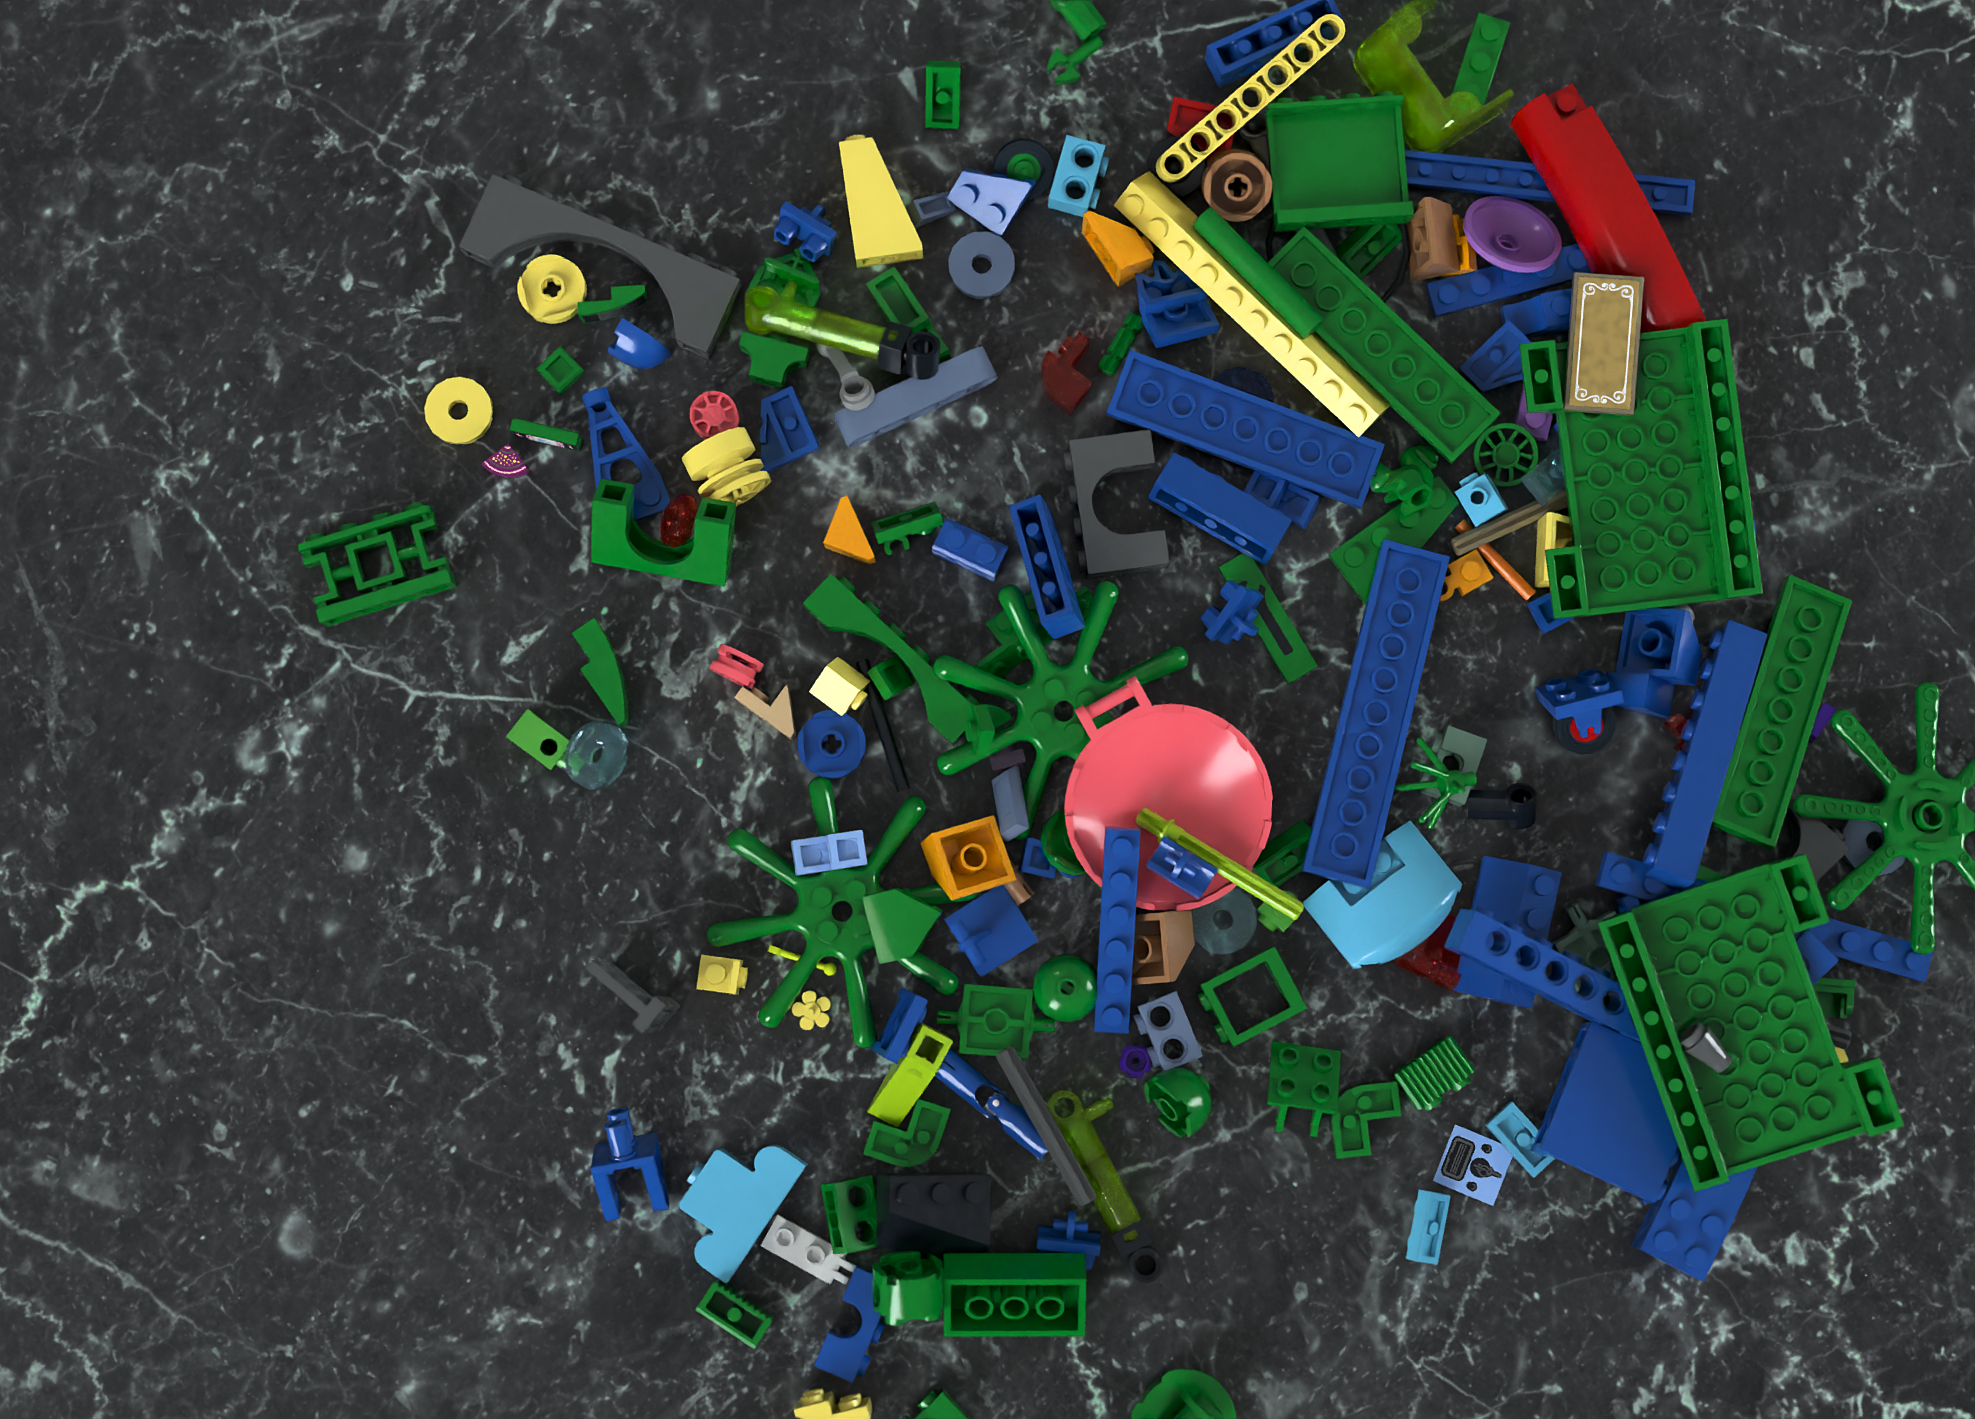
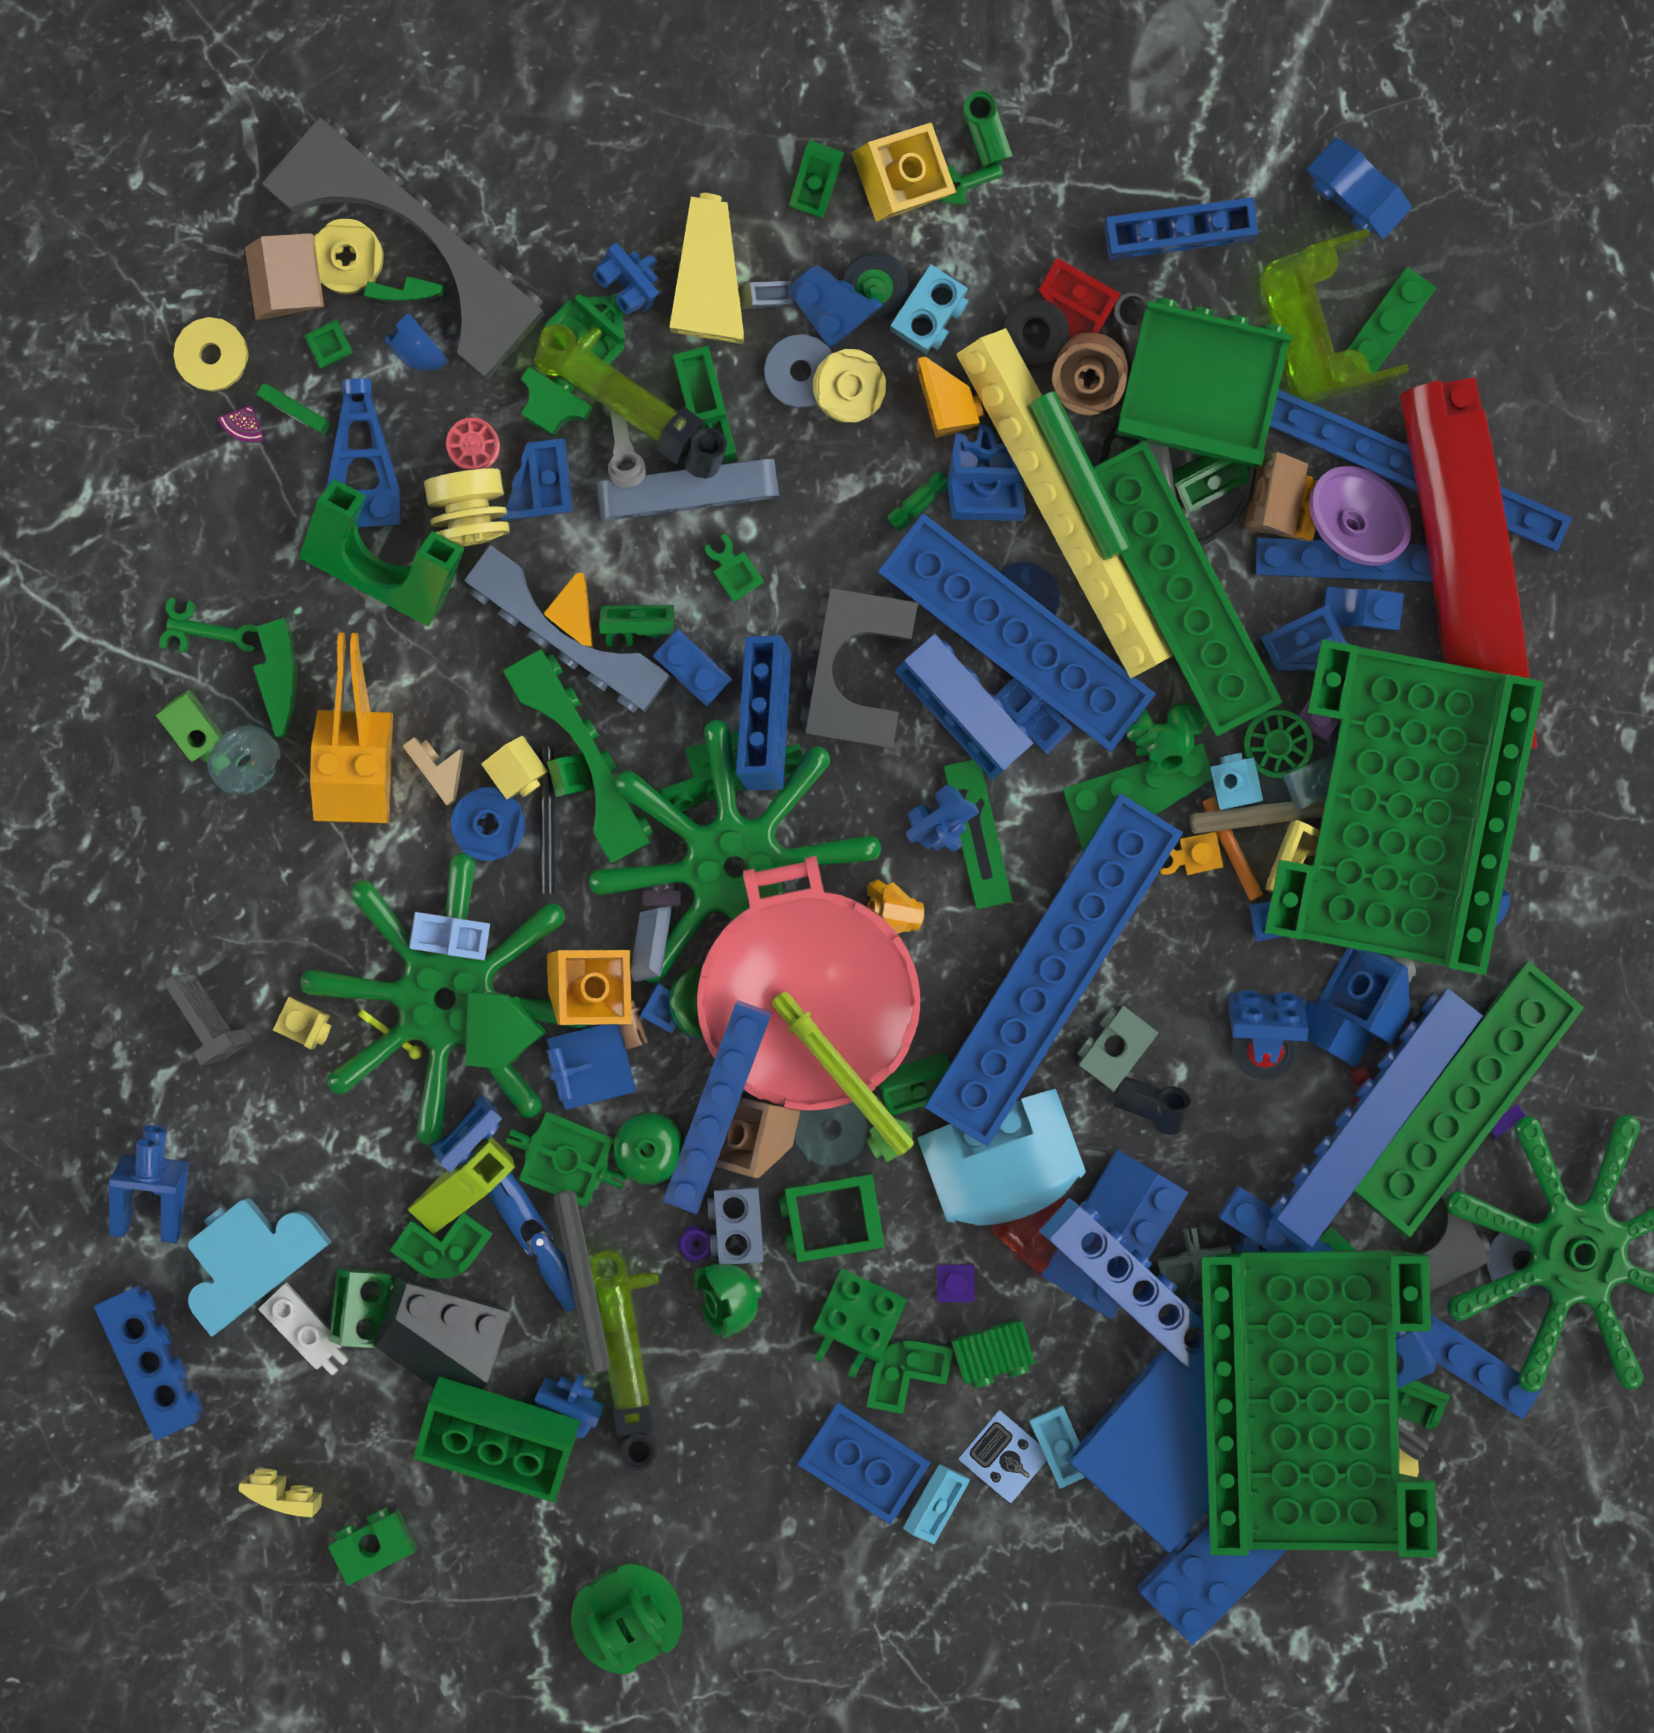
camera: 15 degrees right, 5 degrees up
green fence [297,502,457,627] -> none
clear red gear [660,493,698,548] -> none
green brick [696,1279,775,1349] -> none
coral wheel [709,644,764,689] -> none
light yellow plant [792,990,831,1030] -> none
blue arch [814,1264,885,1383] -> none
green brick [872,1251,943,1326] -> none
green plate [965,704,1011,756] -> none
clear red brick [1041,331,1092,416] -> none
blue hips [1146,836,1218,900] -> none
light yellow beam [1156,14,1345,183] -> none
green plant [1394,737,1477,829] -> none
pearl gold tile [1562,272,1644,416] -> none
dark grey cone [1679,1021,1732,1073] -> none
none -> blue brick [94,1285,202,1441]
none -> green bar [159,598,258,653]
none -> medium nougat slope [245,234,324,320]
none -> light orange slope [310,632,393,824]
none -> sand blue arch [464,545,671,713]
none -> green plate [705,534,765,603]
none -> blue plate [798,1401,931,1525]
none -> light yellow tile [813,349,886,423]
none -> yellow slope [851,123,956,222]
none -> light orange rock [867,879,924,934]
none -> dark purple plate [937,1264,975,1302]

